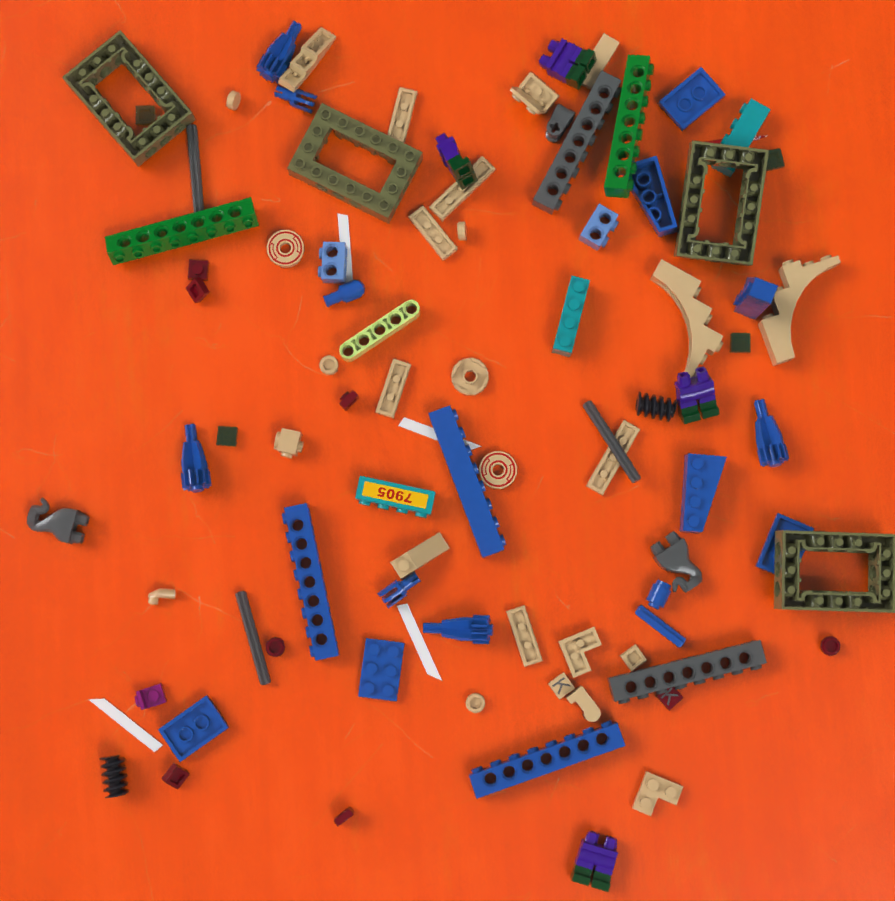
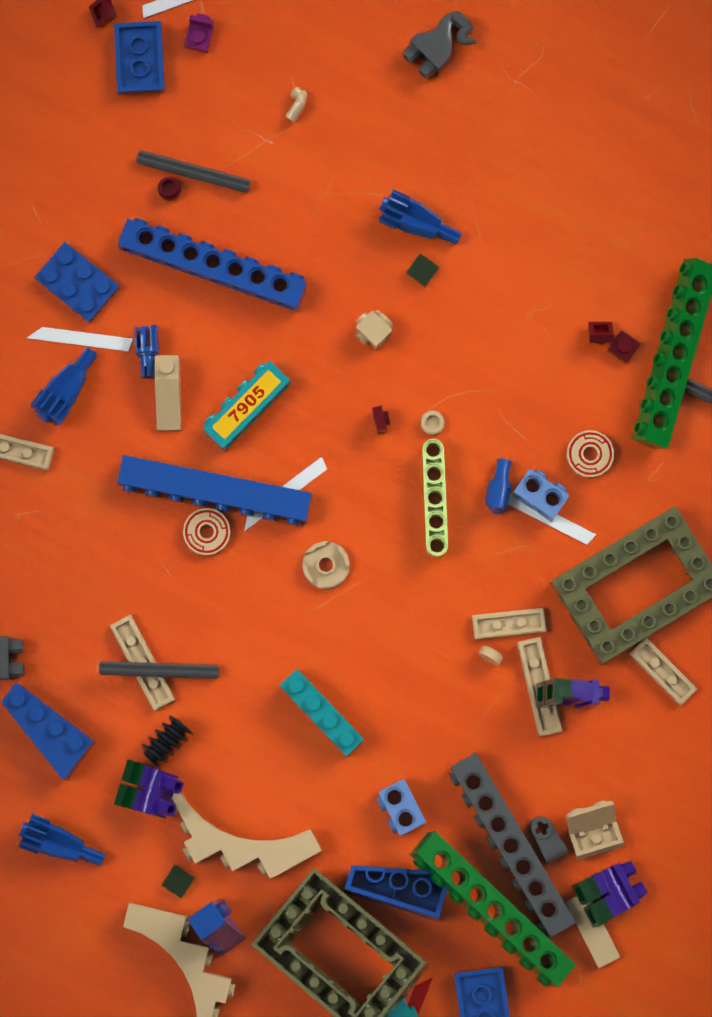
camera: 125 degrees right, 0 degrees up
tan tile [375,358,411,419] -> none

